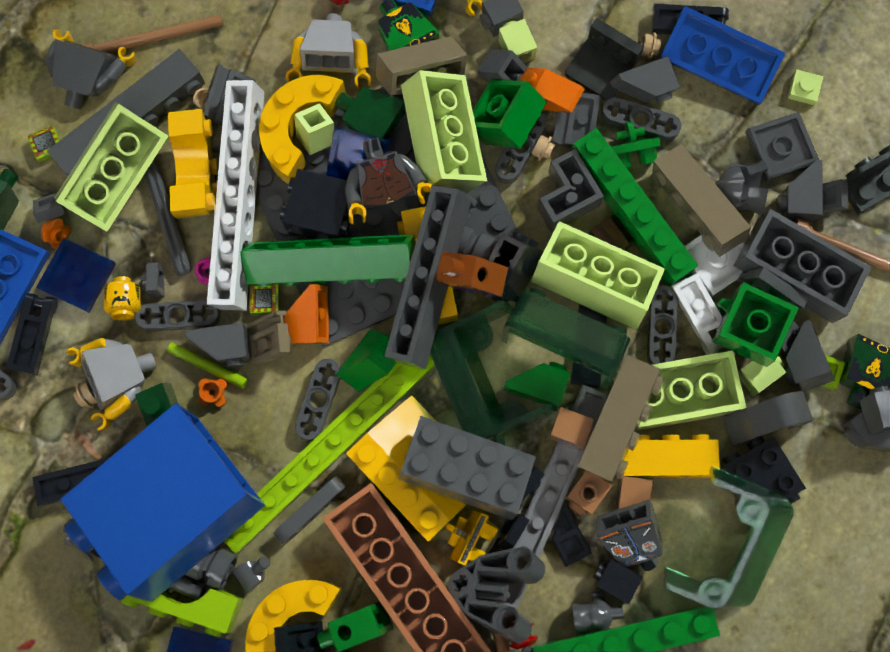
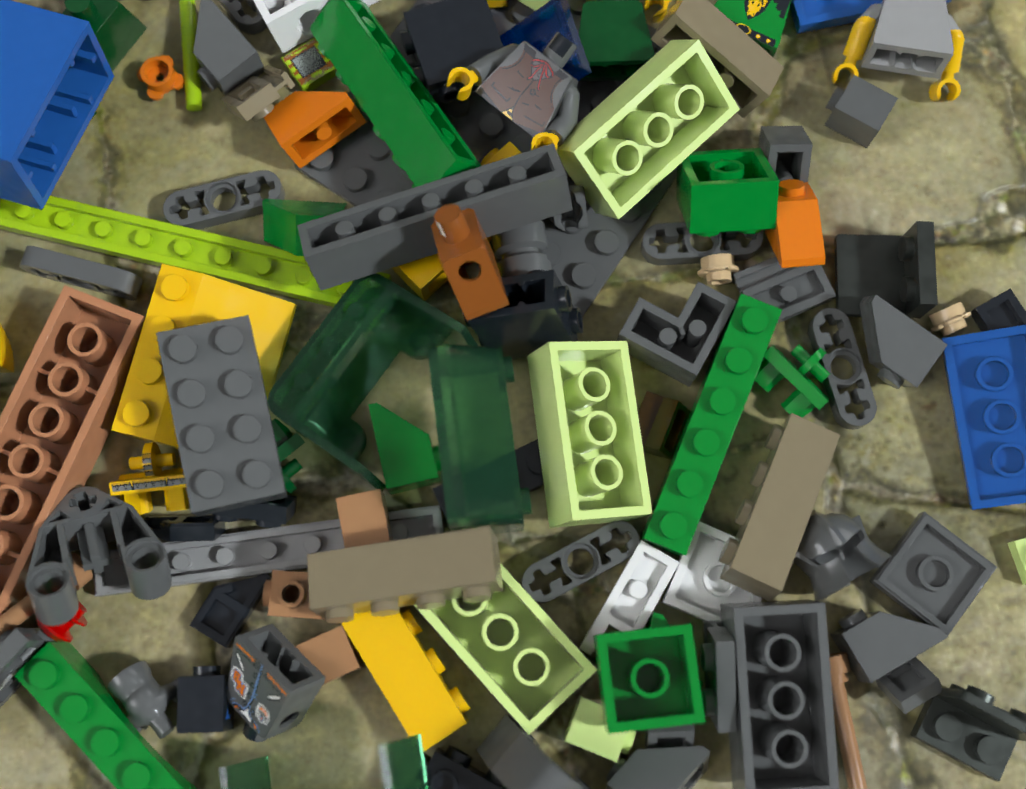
camera: 55 degrees right, 0 degrees up
yellowish green brick [498,19,537,63] -> none

